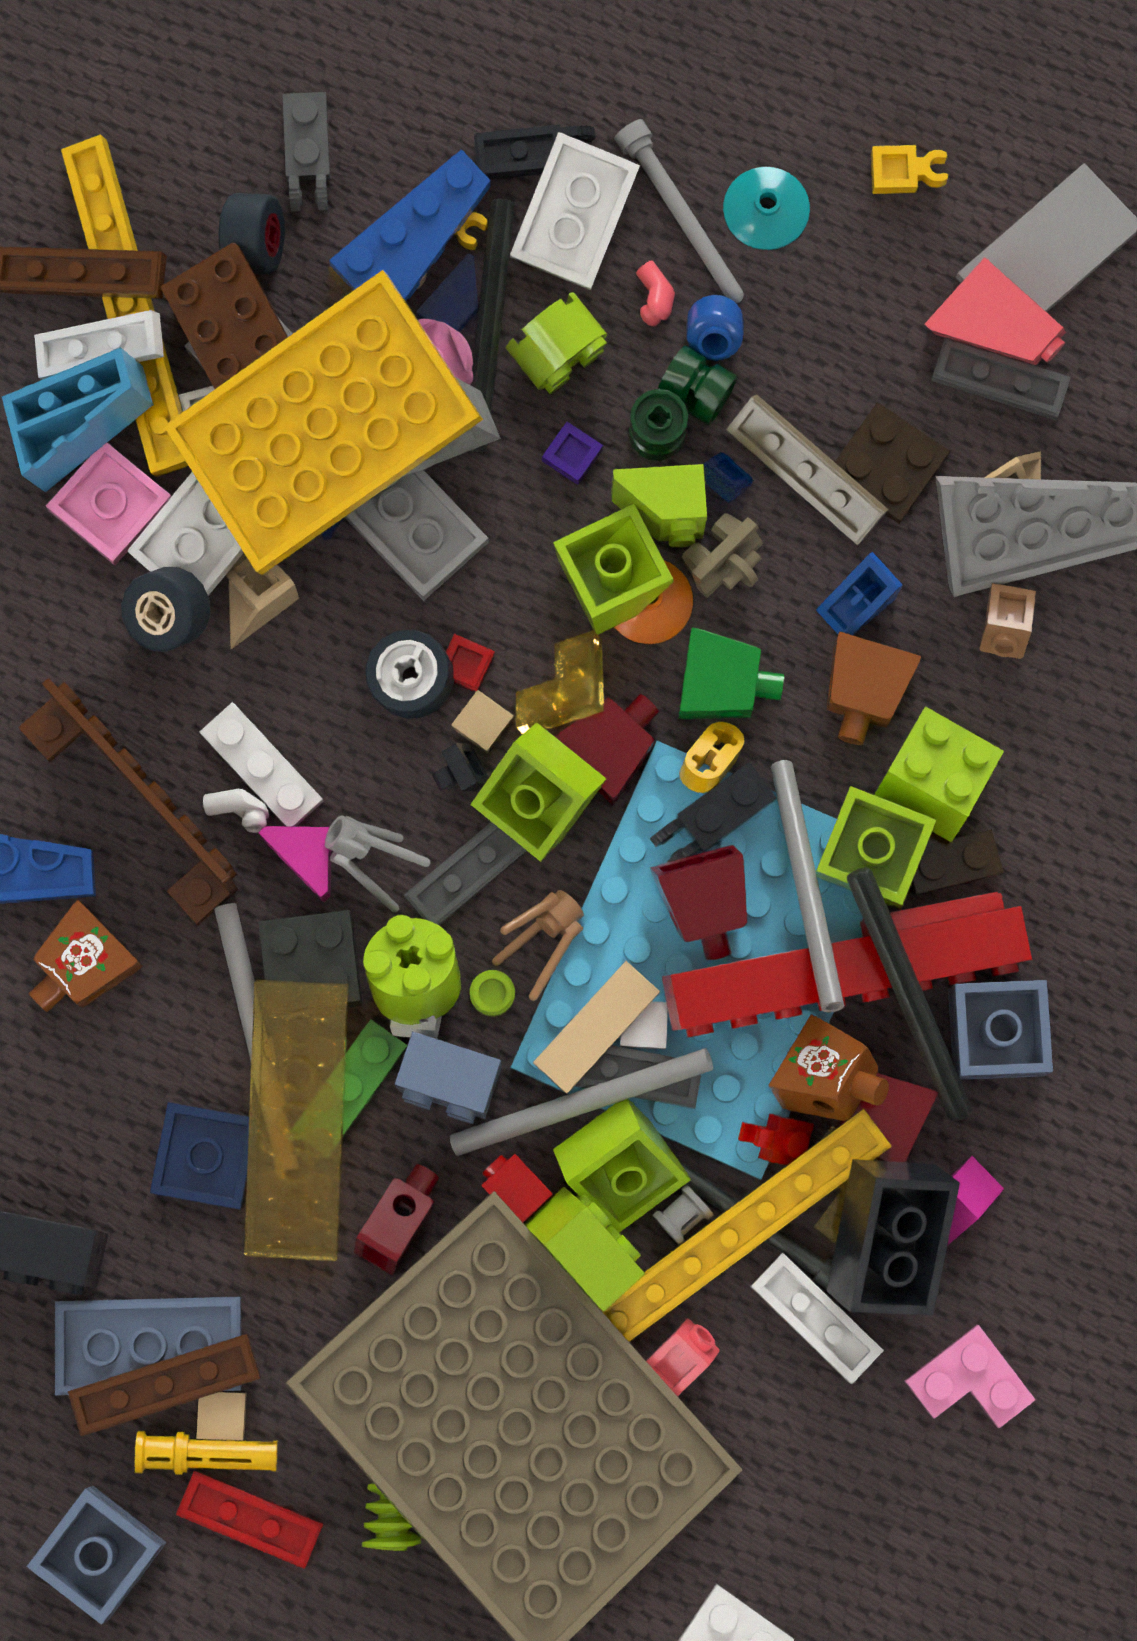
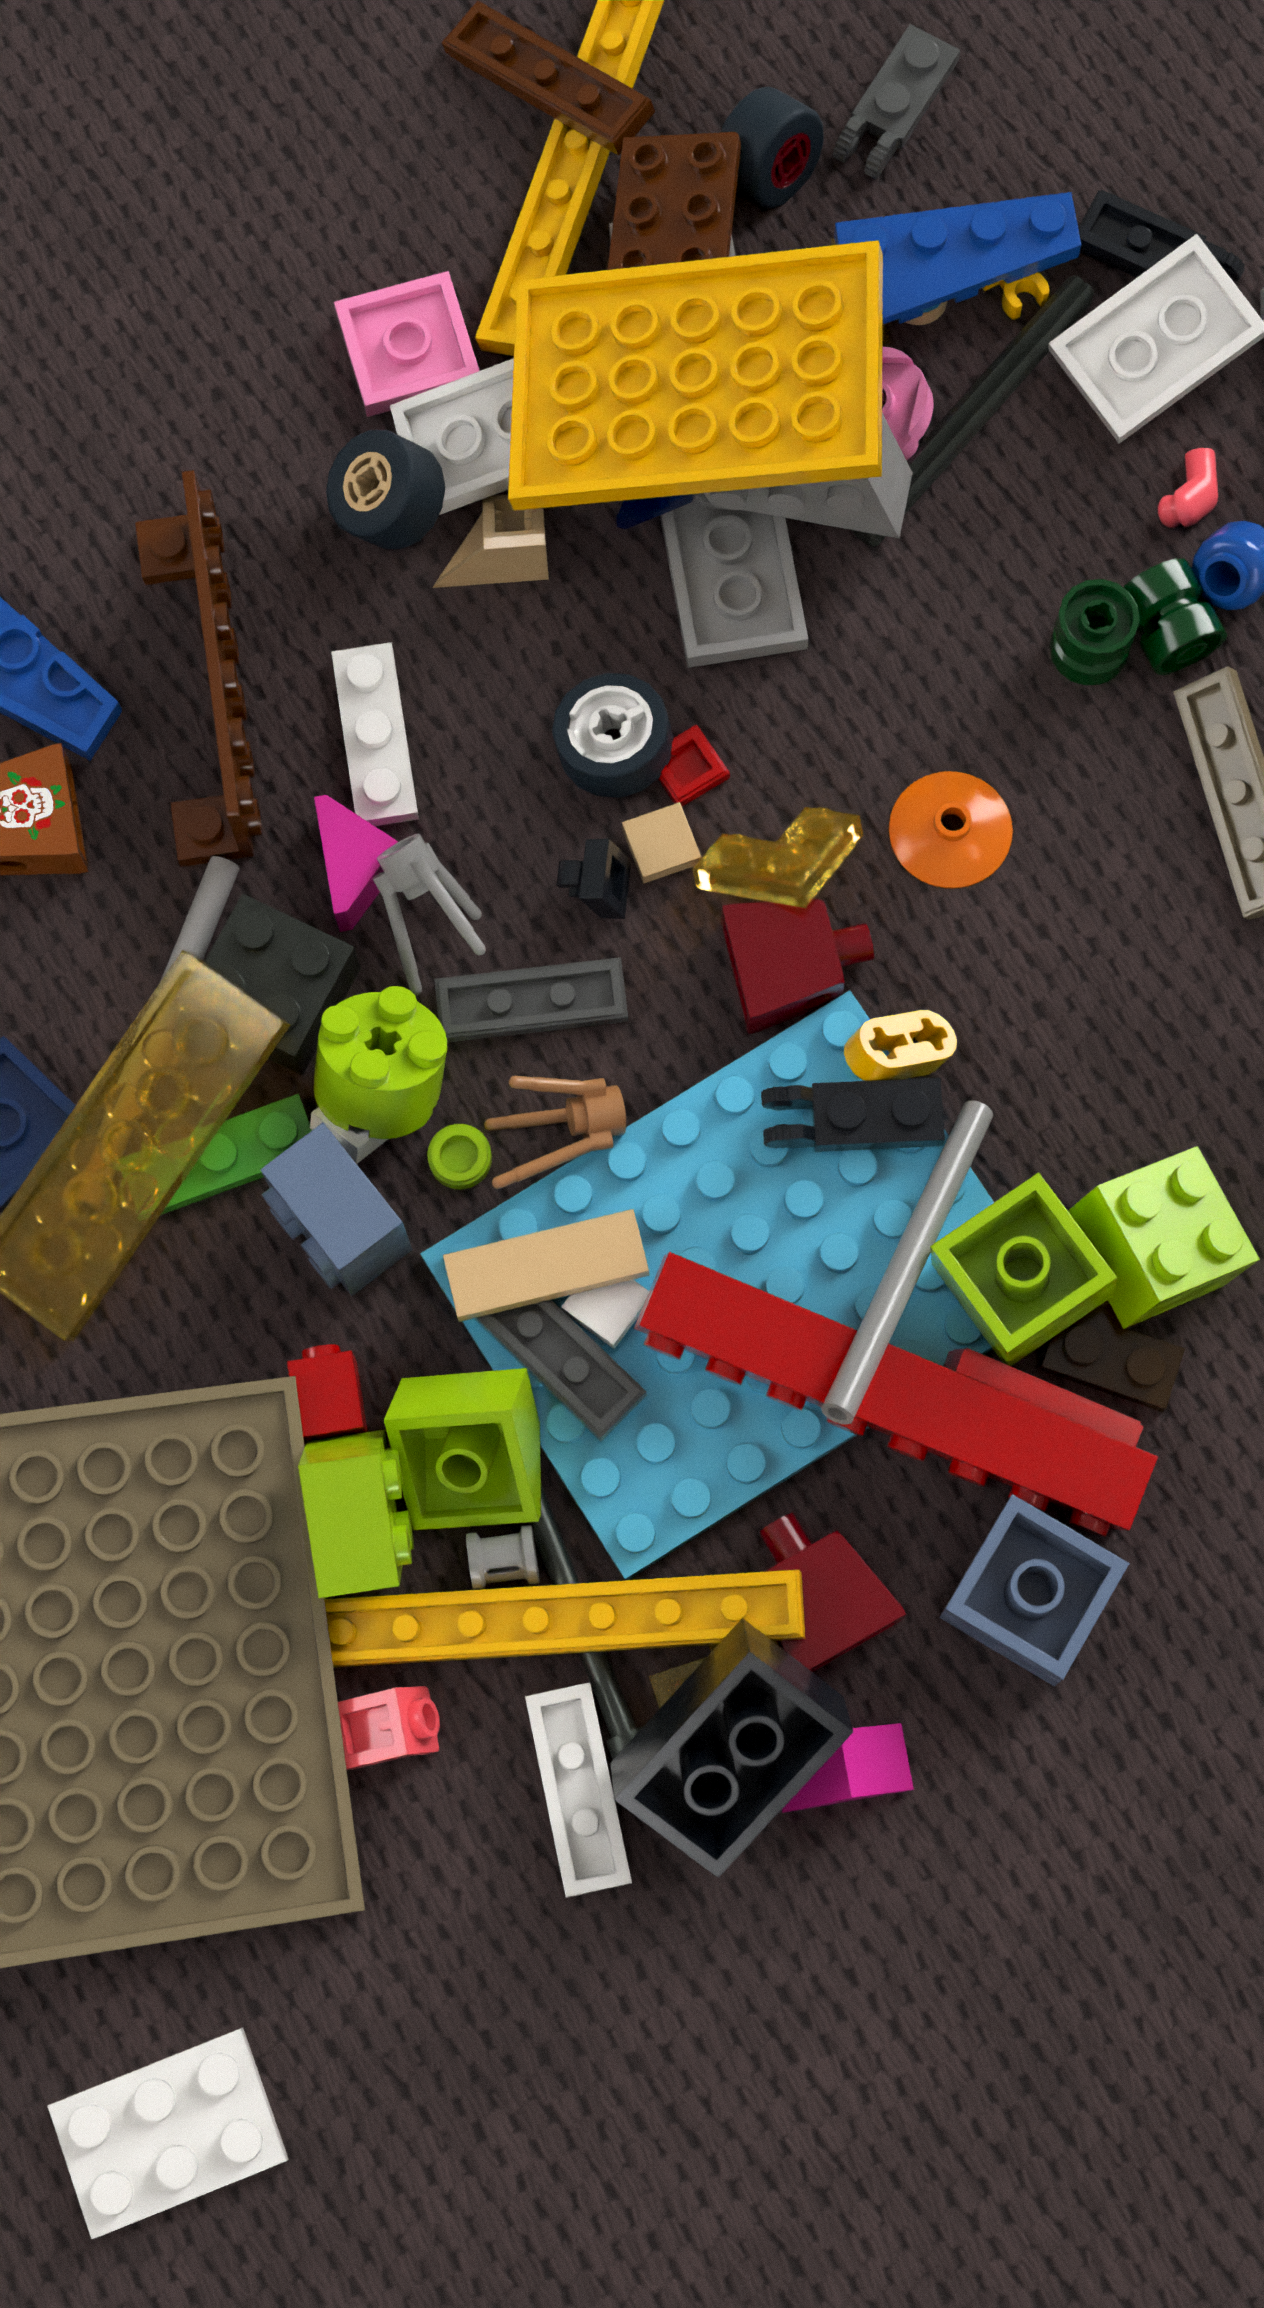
camera: 40 degrees right, 5 degrees down
dark azure wedge [2,347,153,492] -> none
white plate [34,310,164,379] -> none
white arm [203,789,269,833] -> none
dark red torso [354,1164,439,1276] -> none
clear blue tile [416,253,478,332] -> none
light grey piece [450,1048,713,1156] -> none
lime brick [470,722,607,862] -> none
lime brick [505,292,607,394] -> none
dark purple plate [542,422,603,485] -> none
lime slope [553,504,674,635] -> none
lime slope [611,464,707,547] -> none
dark red torso [650,845,747,960] -> none
green torso [678,628,784,719] -> none
dark tan hips [682,513,763,598] -> none
clear blue tile [703,452,754,503] -> none
red plate [738,1113,814,1165] -> none
dark orange torso [768,1015,889,1121] -> none
blue slope [816,552,903,636] -> none
dark orange torso [826,631,921,745] -> none
pearl dark grey axle [847,867,972,1121] -> none
bright pink plate [905,1325,1035,1428] -> none

